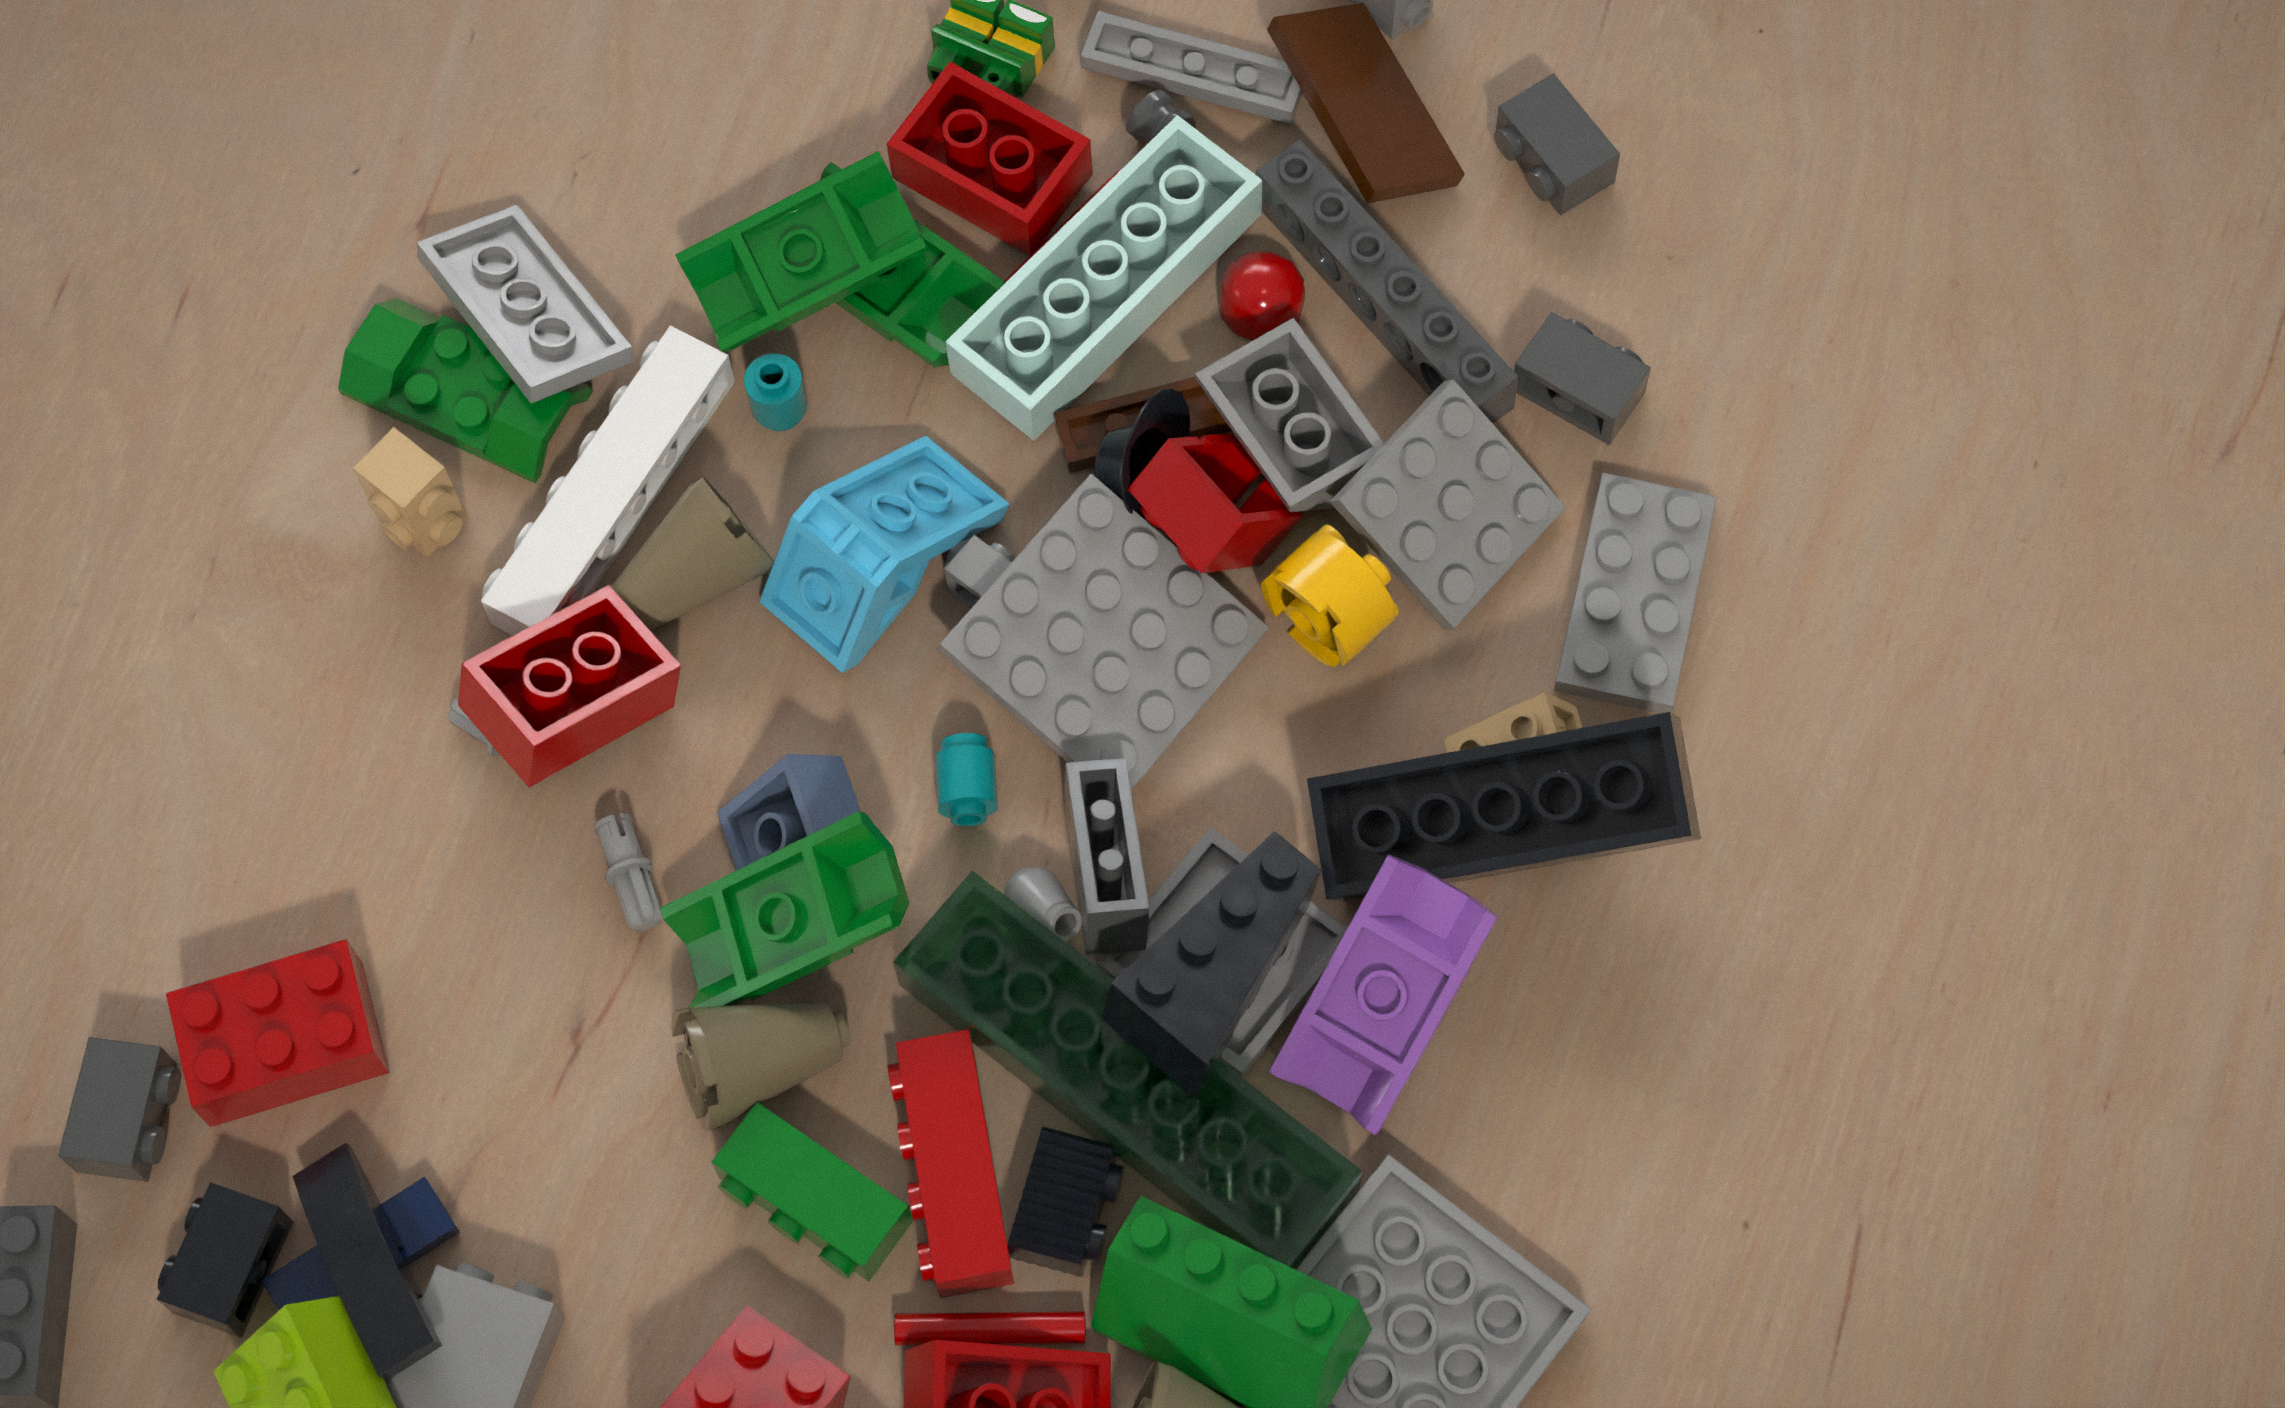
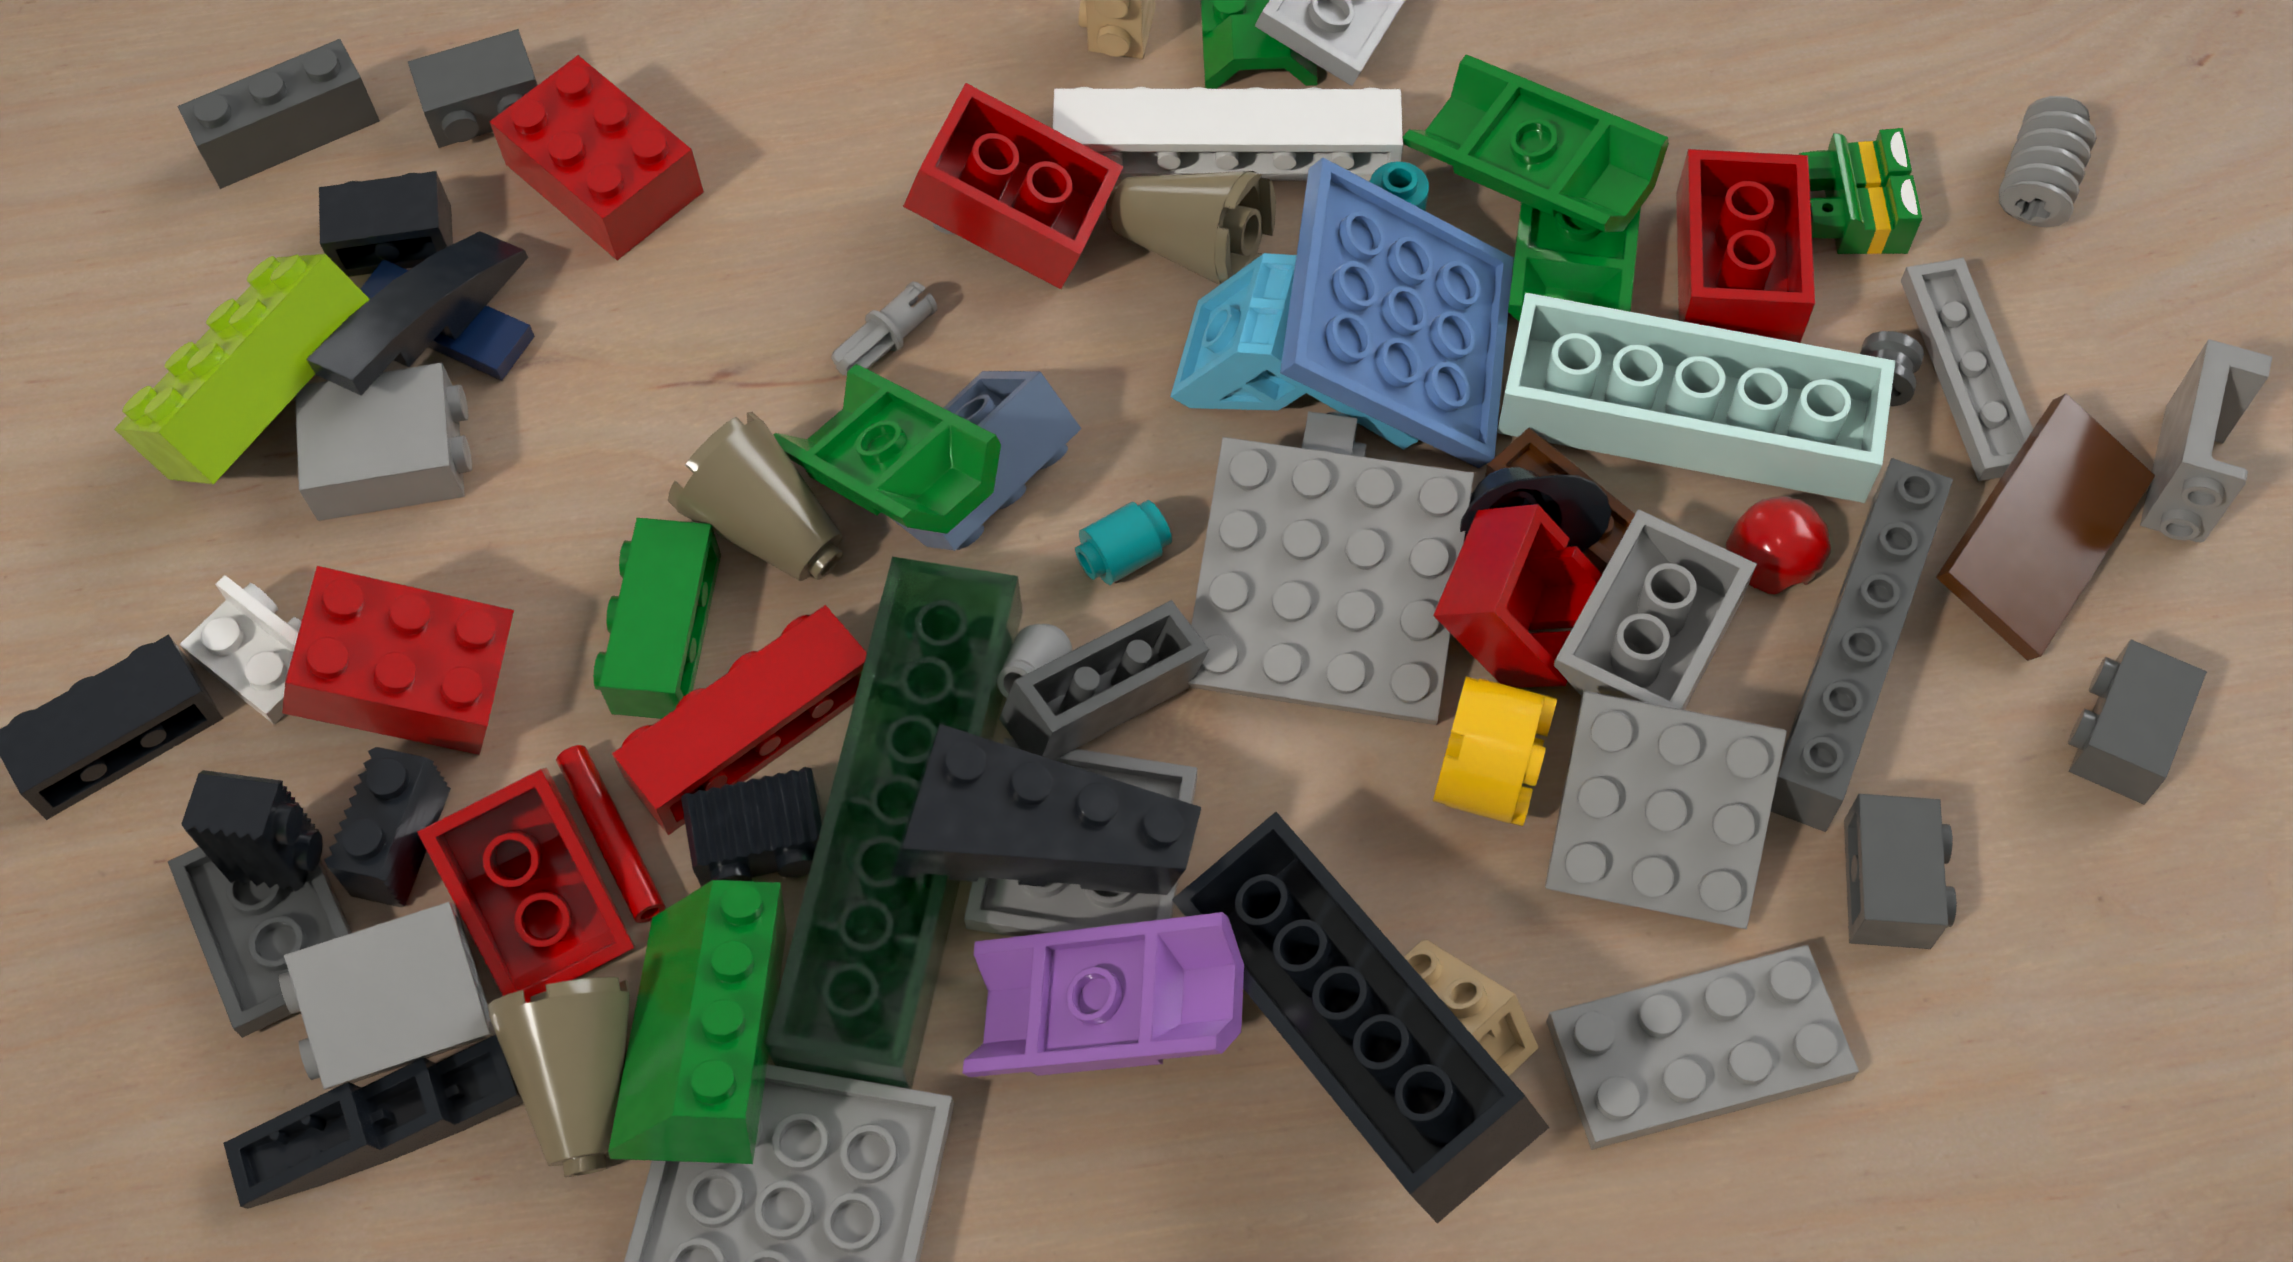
camera: 60 degrees right, 5 degrees down
none -> medium blue plate [1280,158,1513,468]

